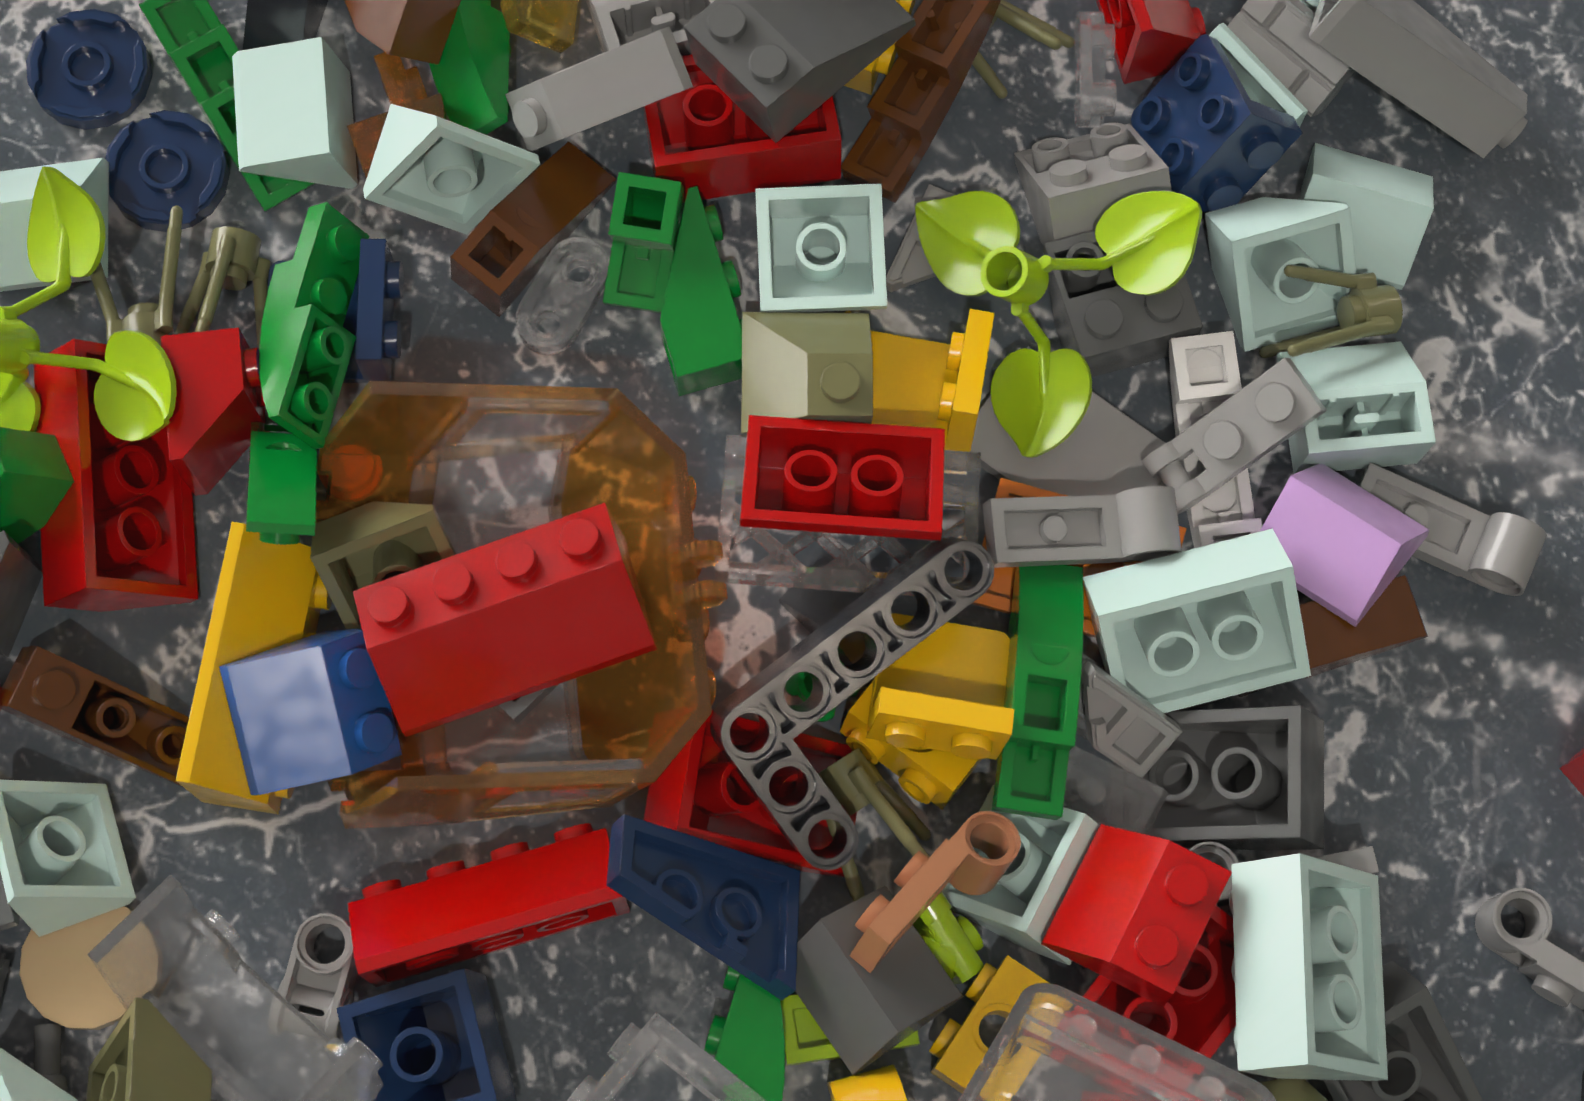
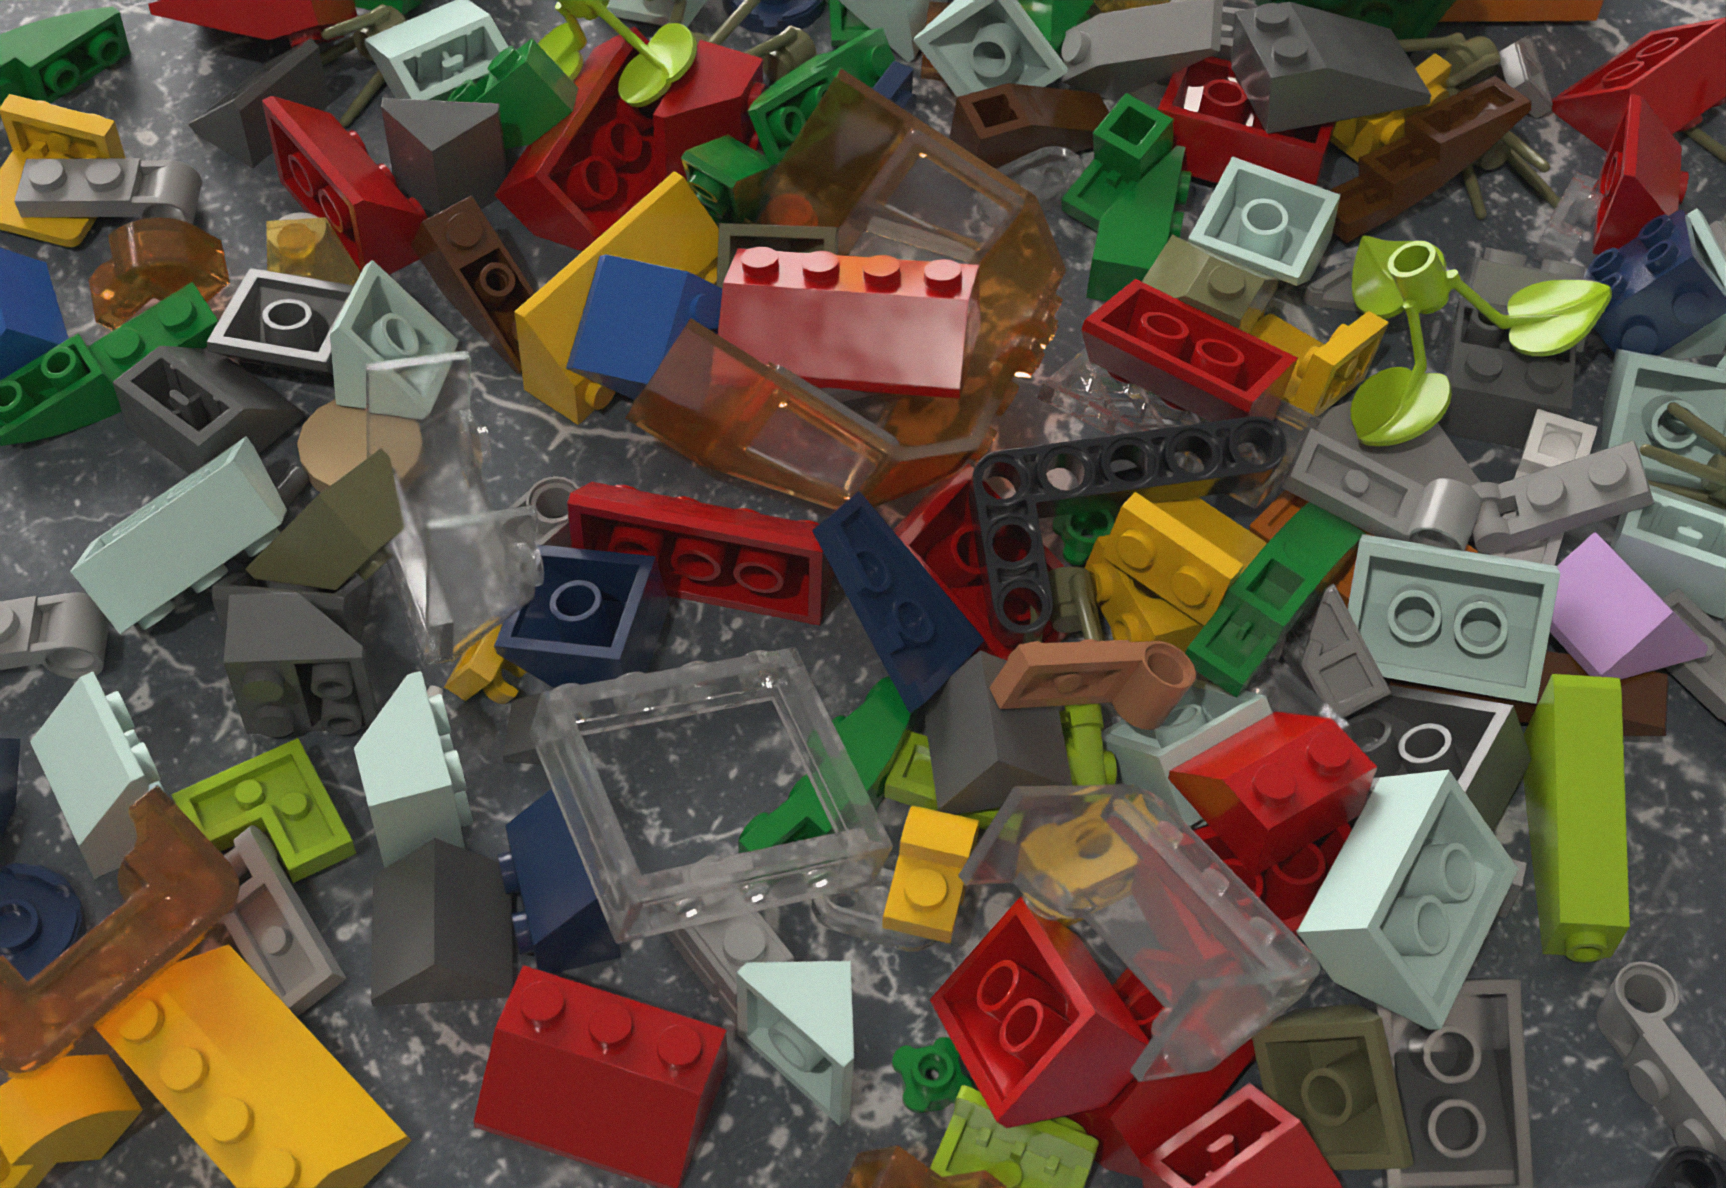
camera: 30 degrees right, 20 degrees down
none -> lime slope [1523,674,1630,962]

